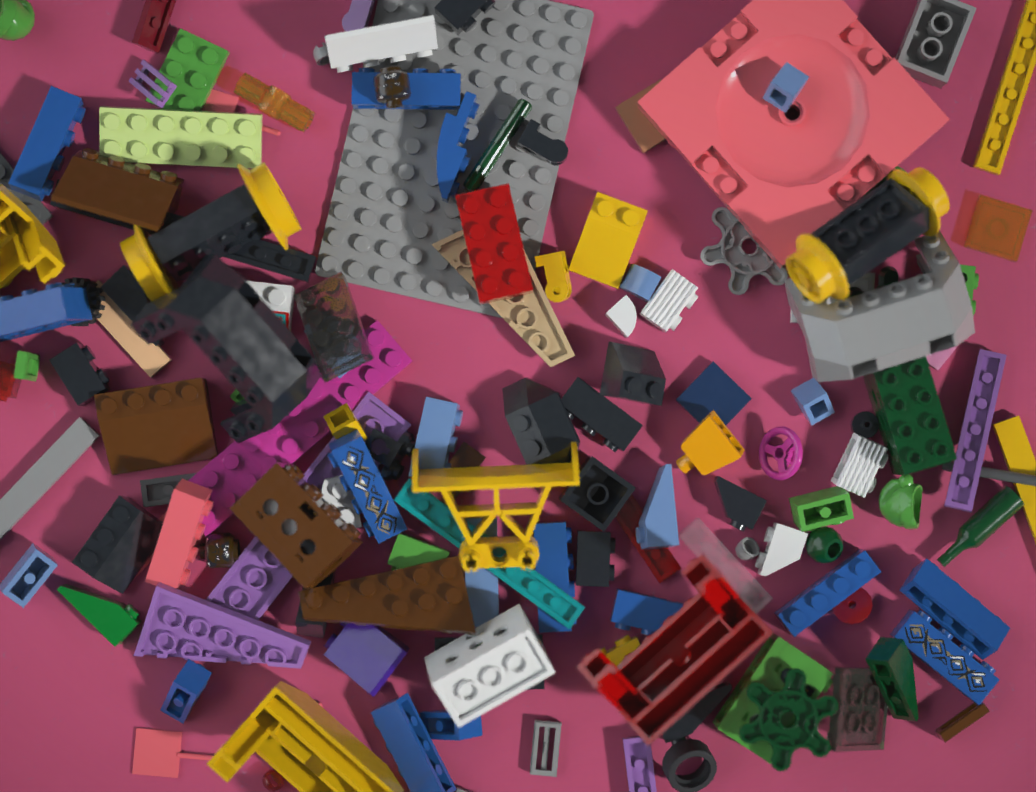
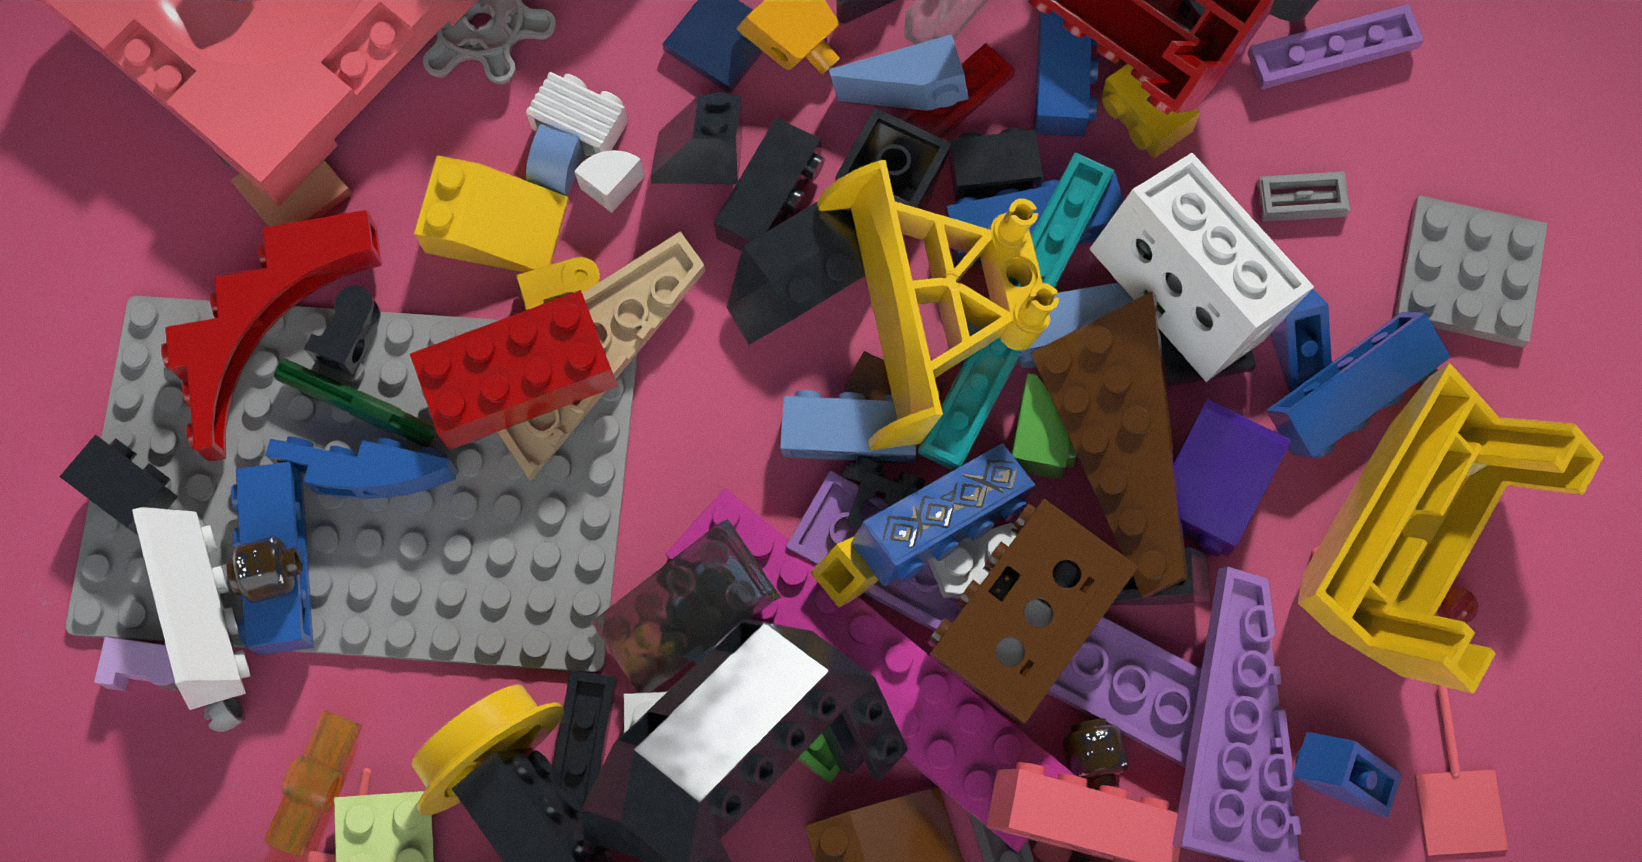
camera: 95 degrees left, 15 degrees down
none -> red arch [161,210,382,462]

